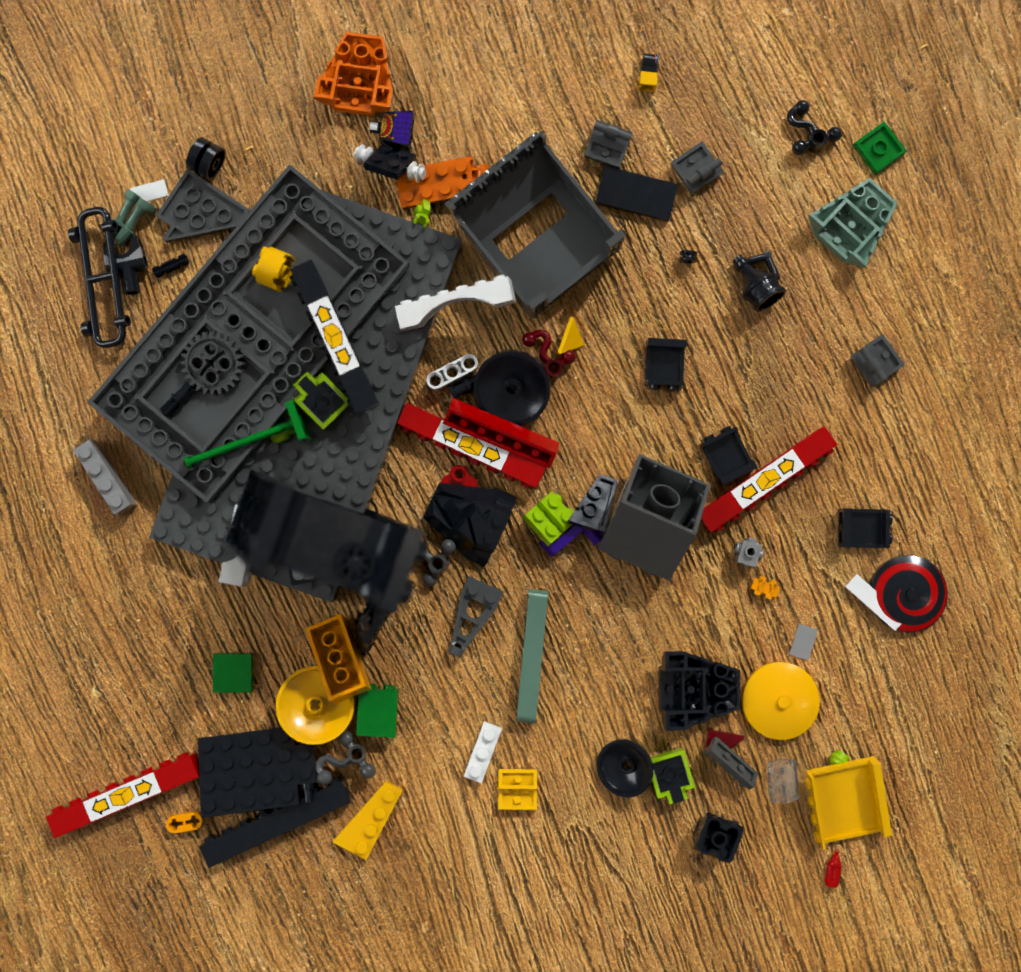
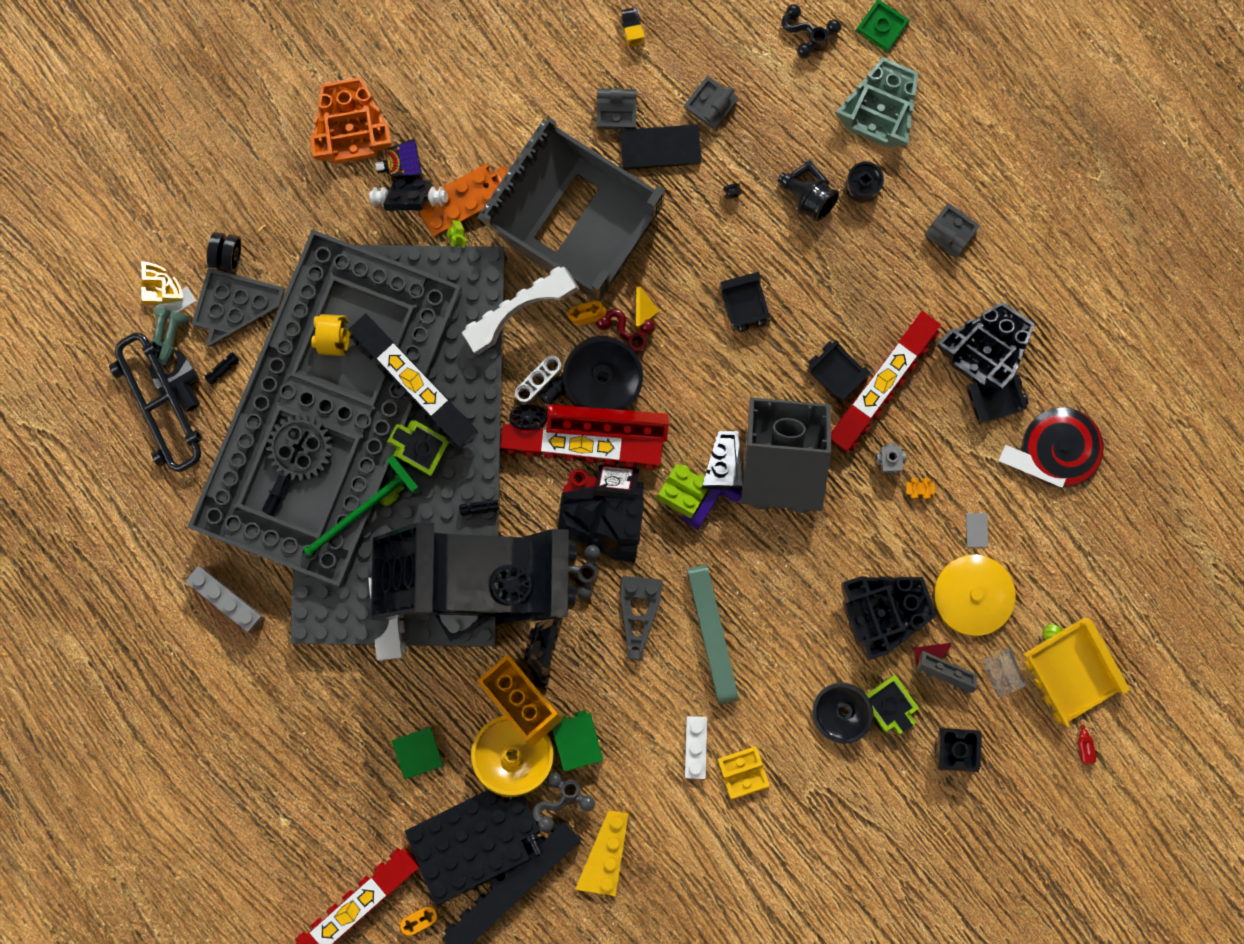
camera: 20 degrees left, 5 degrees down
none -> yellow brick [141,262,183,304]
none -> black axle [459,500,499,516]
none -> black wheel [509,404,547,430]
none -> light orange beam [568,301,606,326]
none -> tile [594,465,639,500]
none -> black wheel [845,161,884,203]
none -> black wedge [937,302,1035,391]

